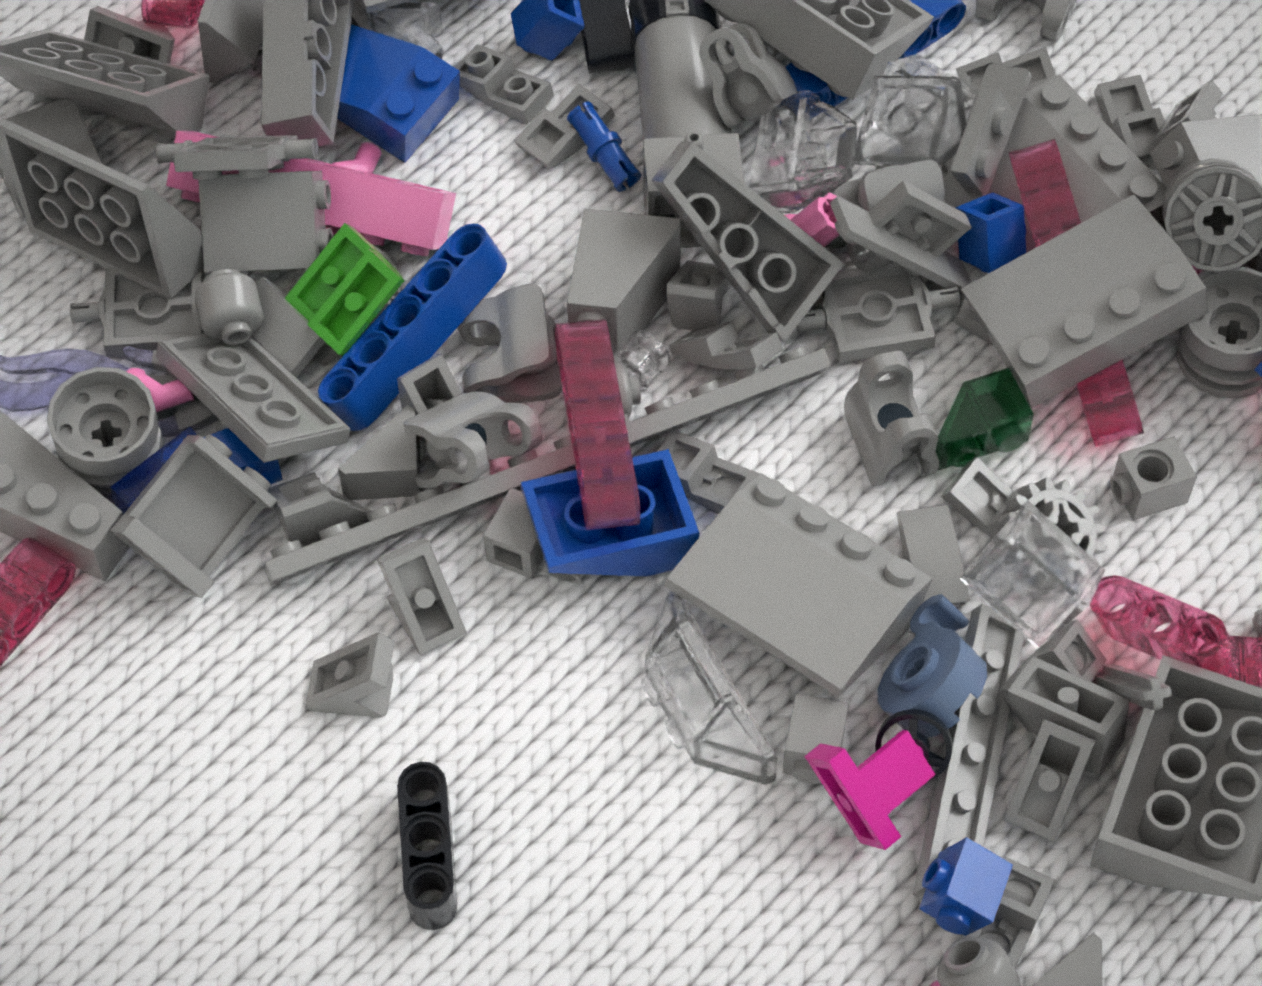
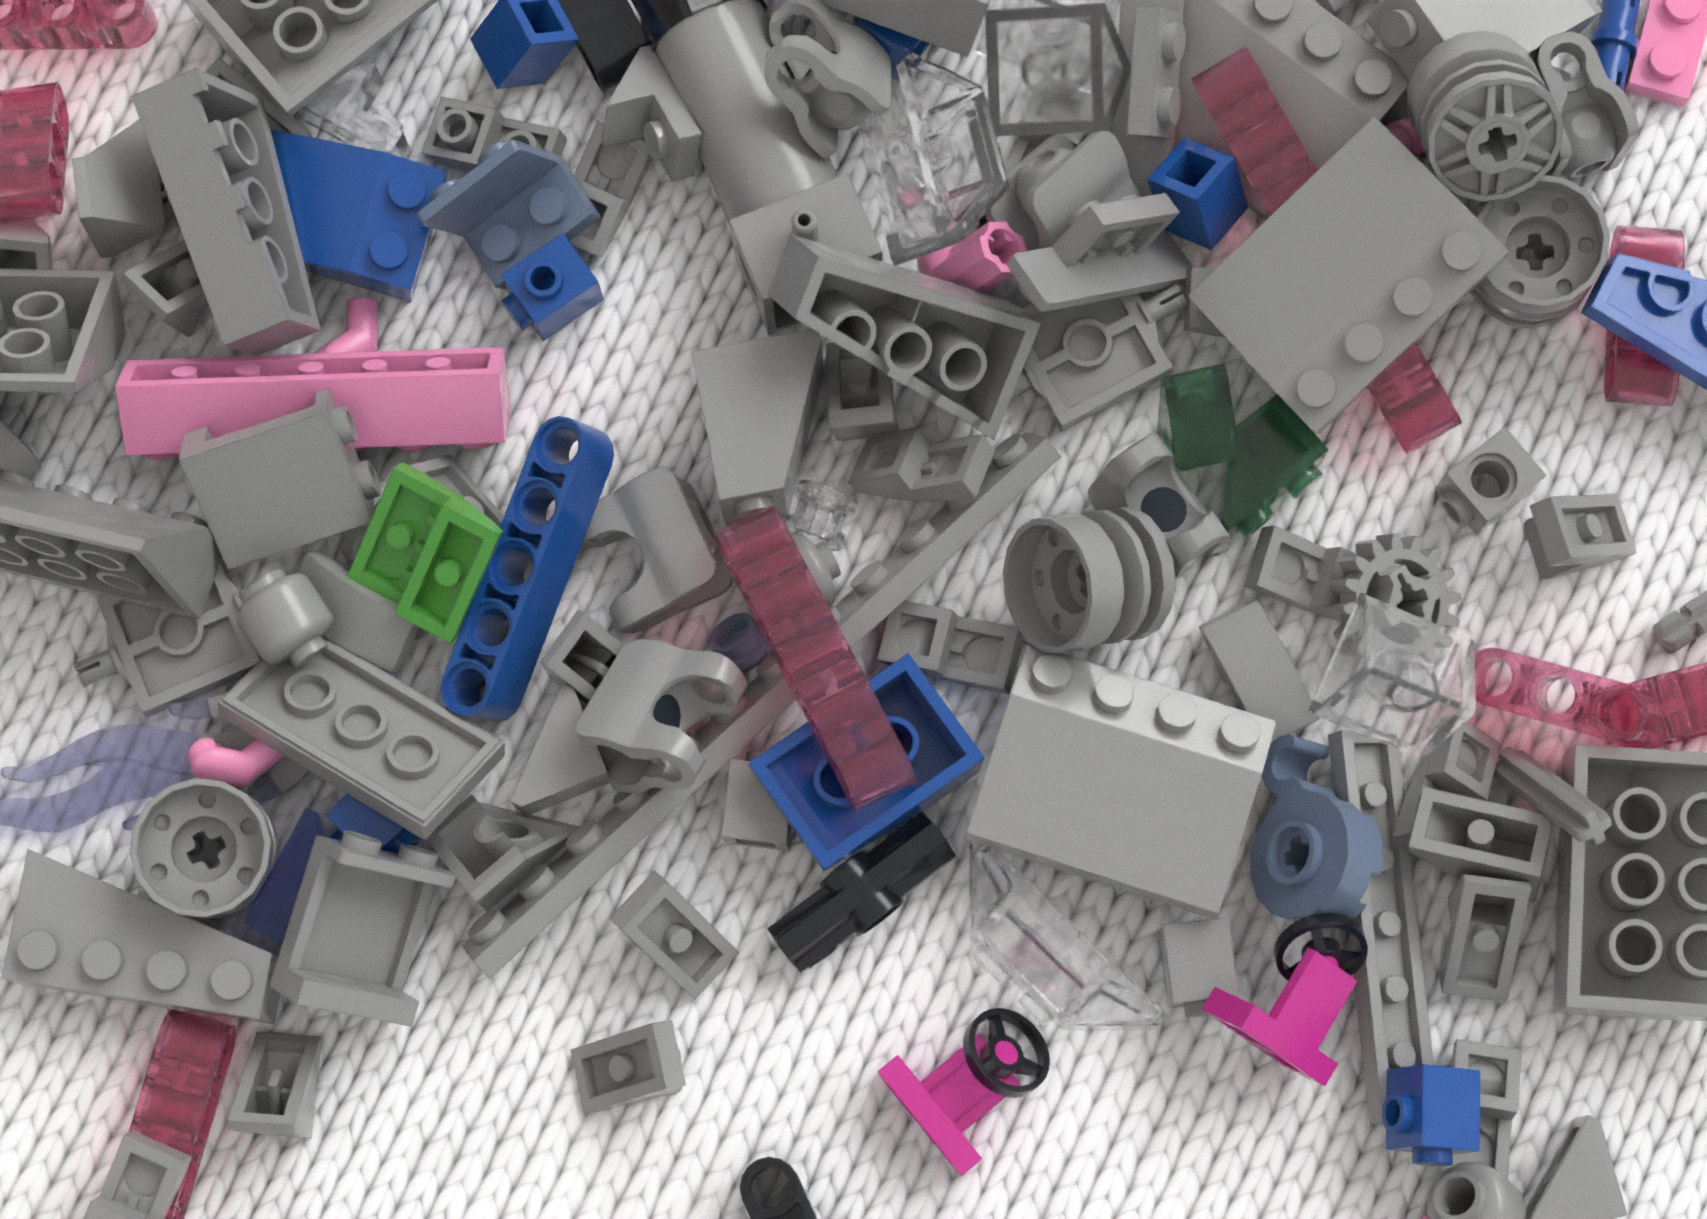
camera: 15 degrees left, 20 degrees up
light grey plate [155,135,319,180] -> none
blue pin [567,102,642,192] -> none
none -> light grey slope [120,240,208,337]
none -> light grey slope [227,1031,321,1139]
none -> sand blue bracket [416,140,601,290]
none -> blue brick [501,233,604,341]
none -> light grey slope [601,45,702,181]
none -> sand blue plate [709,613,772,672]
none -> black piece [767,811,956,975]
none -> dark pink piece [877,1008,1050,1177]
none -> light grey wheel [1003,506,1176,653]
none -> clear green slope [1157,363,1239,471]
none -> light grey slope [1524,494,1637,579]

